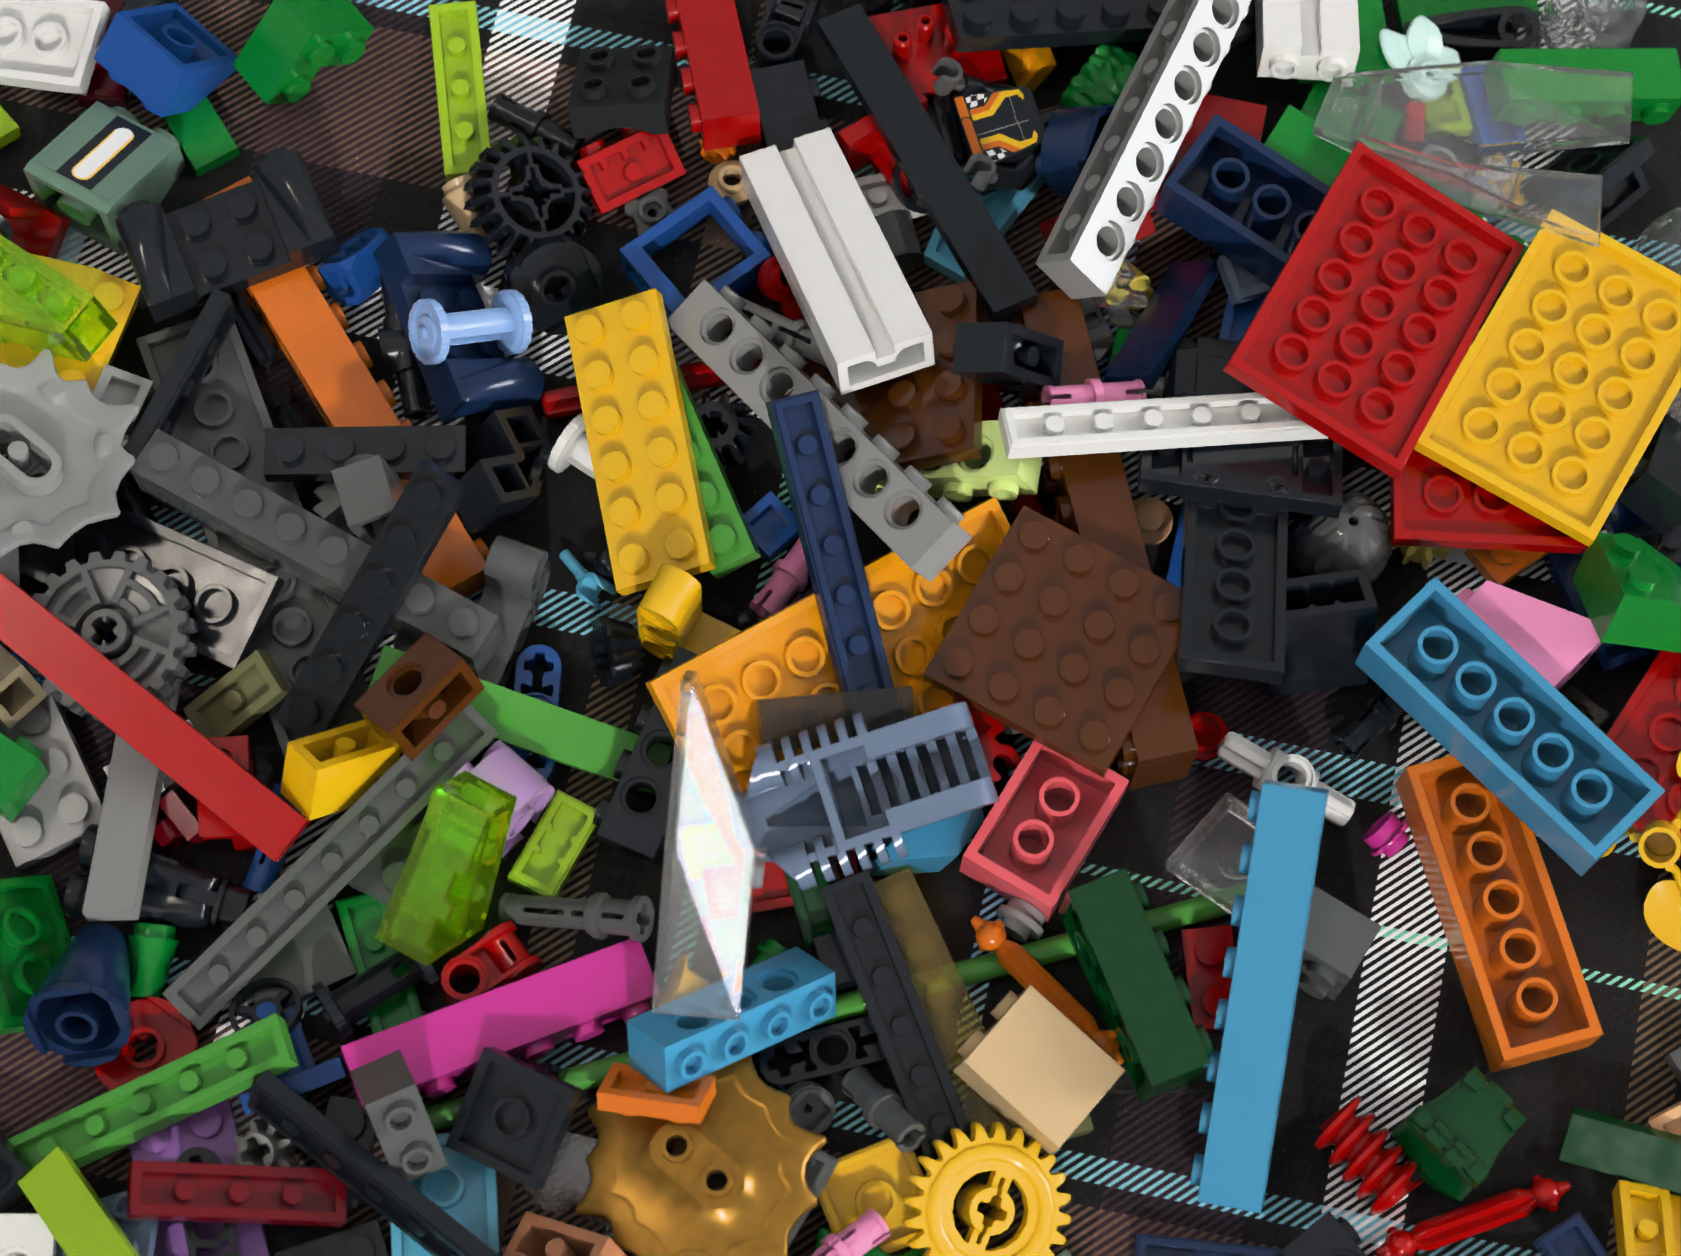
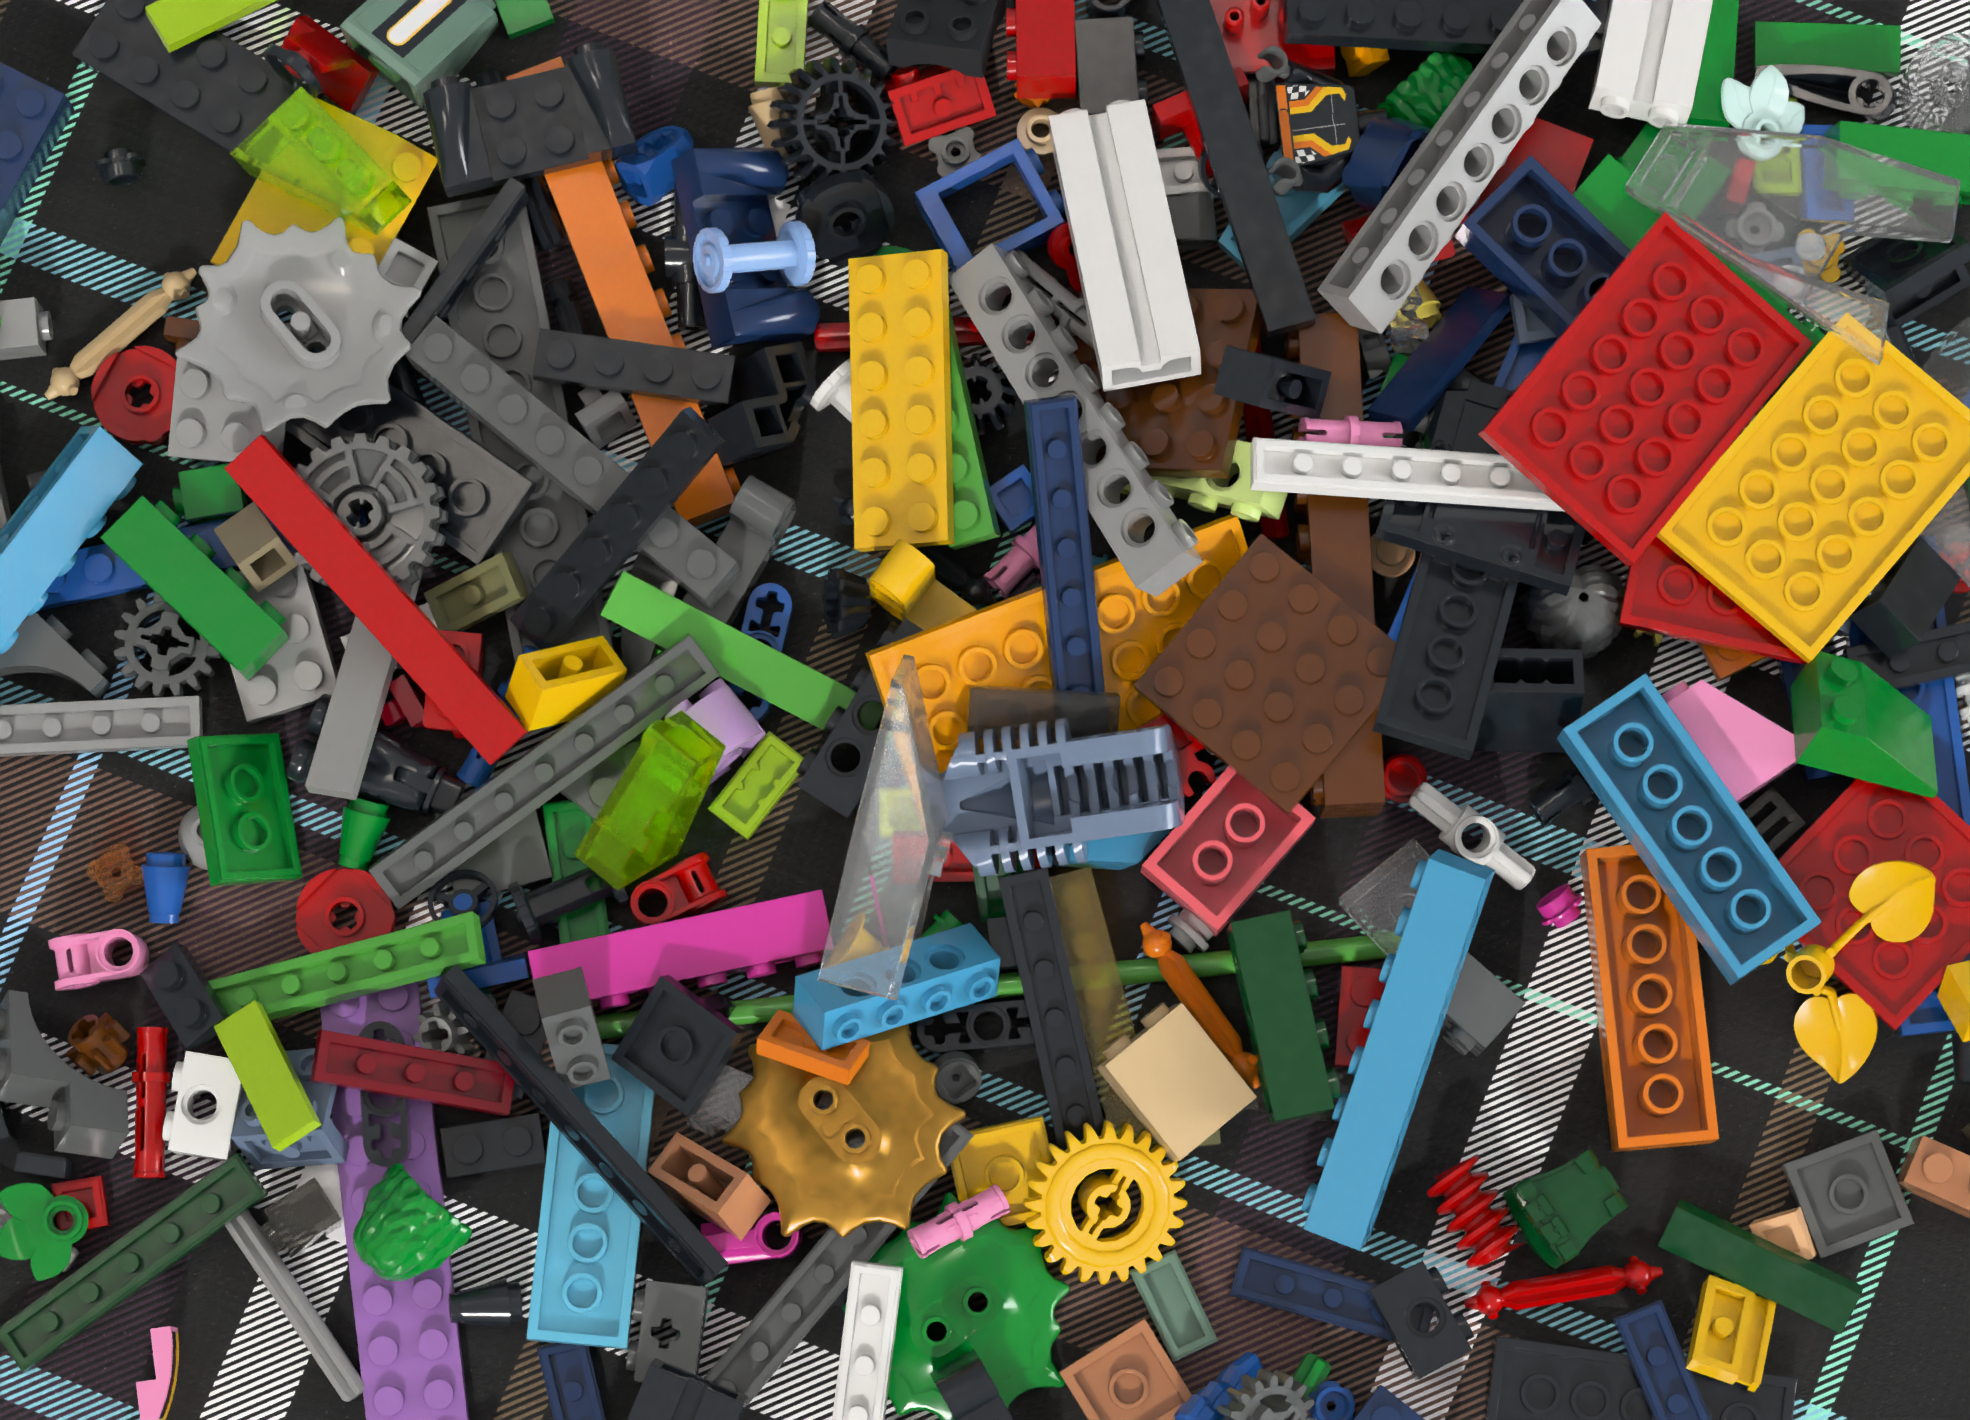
camera: 15 degrees right, 10 degrees up
dark blue cone [23,923,132,1067] -> none
dark grey brick [331,454,405,546] -> none
reddish brown brick [354,631,485,761] -> none
dark grey pin [498,892,654,942] -> none
medium azure hand [559,549,616,610] -> none
dark grey pin [841,1066,926,1153] -> none

